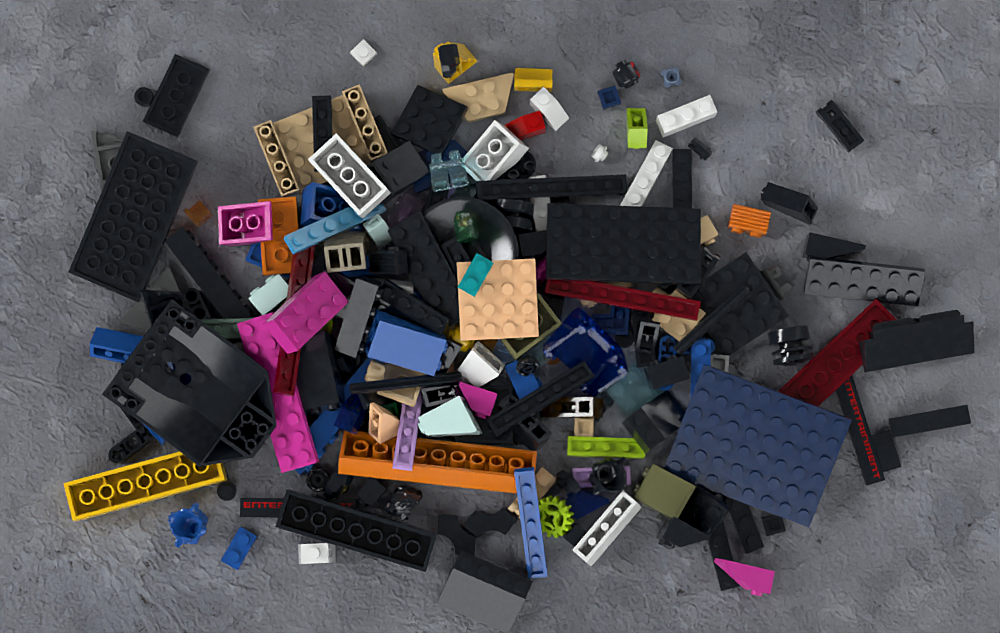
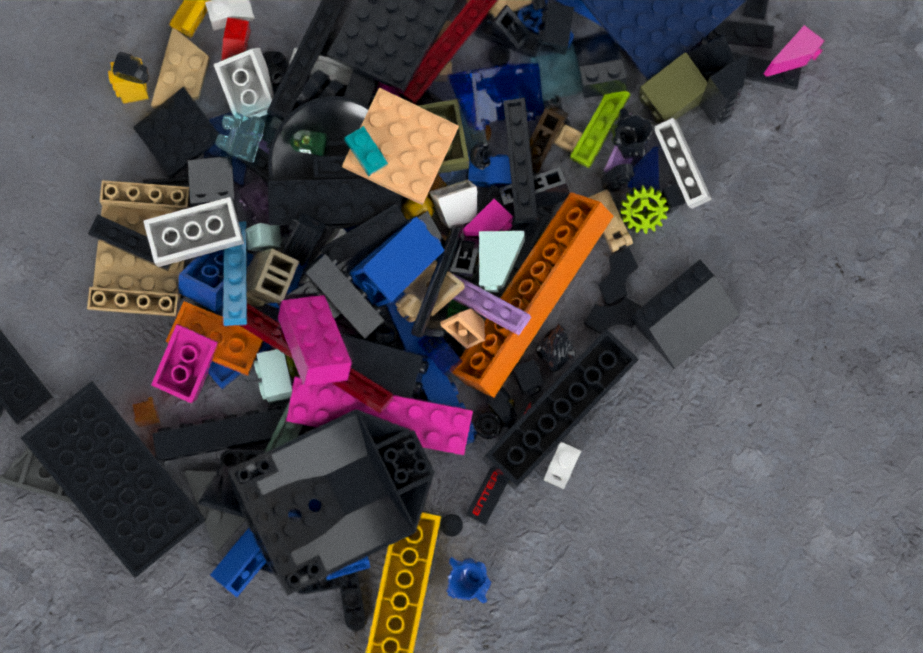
camera: 65 degrees left, 5 degrees down
blue plate [221,527,258,570] -> none
white plate [350,39,377,67] -> none
plate [514,467,548,579] -> none
dark blue plate [590,305,631,335] -> none

